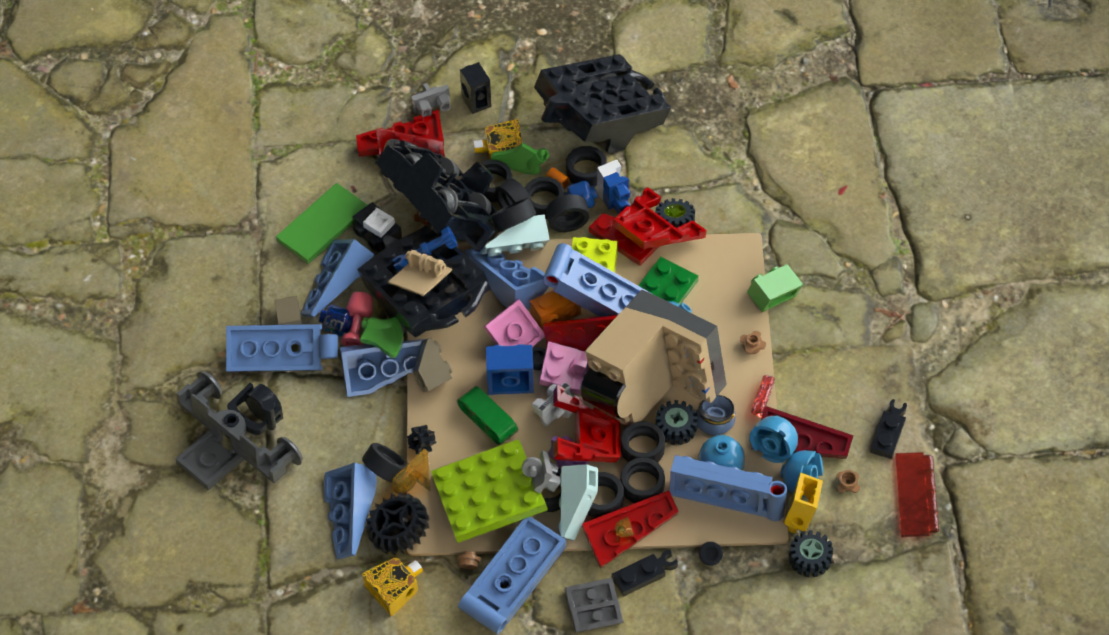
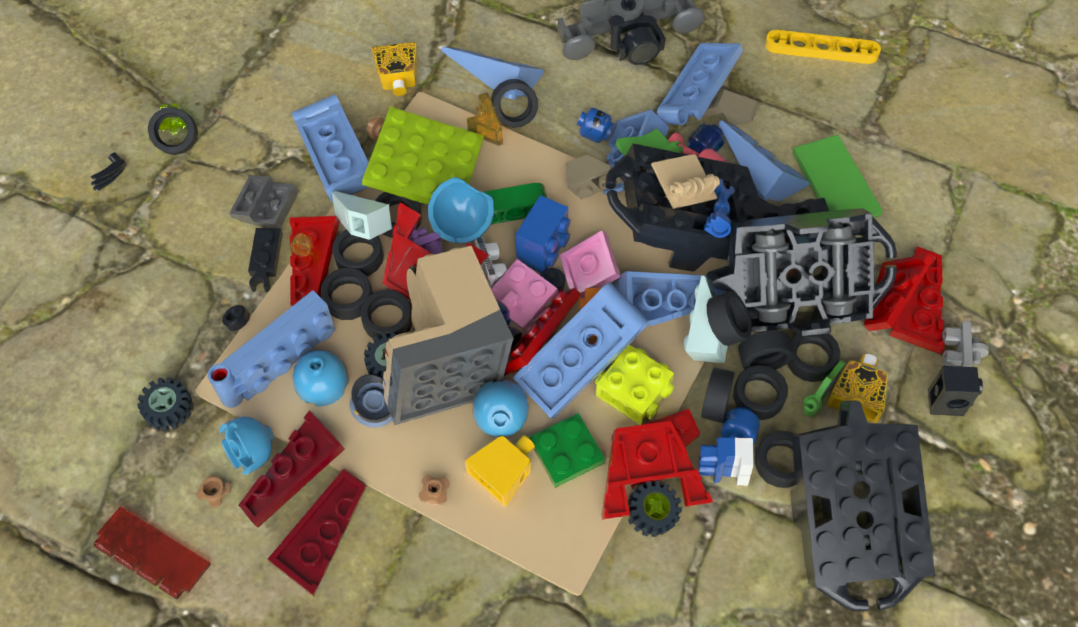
camera: 120 degrees right, 5 degrees up
white plate [363,208,395,238] -> none
black gear [366,492,430,555] -> none
black gear [407,425,437,455] -> none
light grey hips [522,450,561,493] -> none
orange hinge [545,167,570,189] -> none
brick [747,264,803,312] -> none
dark azure cylinder [750,416,798,463] -> none
clear red axle [751,375,775,417] -> none
yellow torso [783,473,823,533] -> none
black plate [870,399,907,459] -> none
none -> dark red wing [267,469,366,597]
none -> dark azure cylinder [428,177,494,243]
none -> yellow torso [465,435,535,507]
none -> blue head [577,107,614,143]
none -> yellow beam [765,30,881,64]

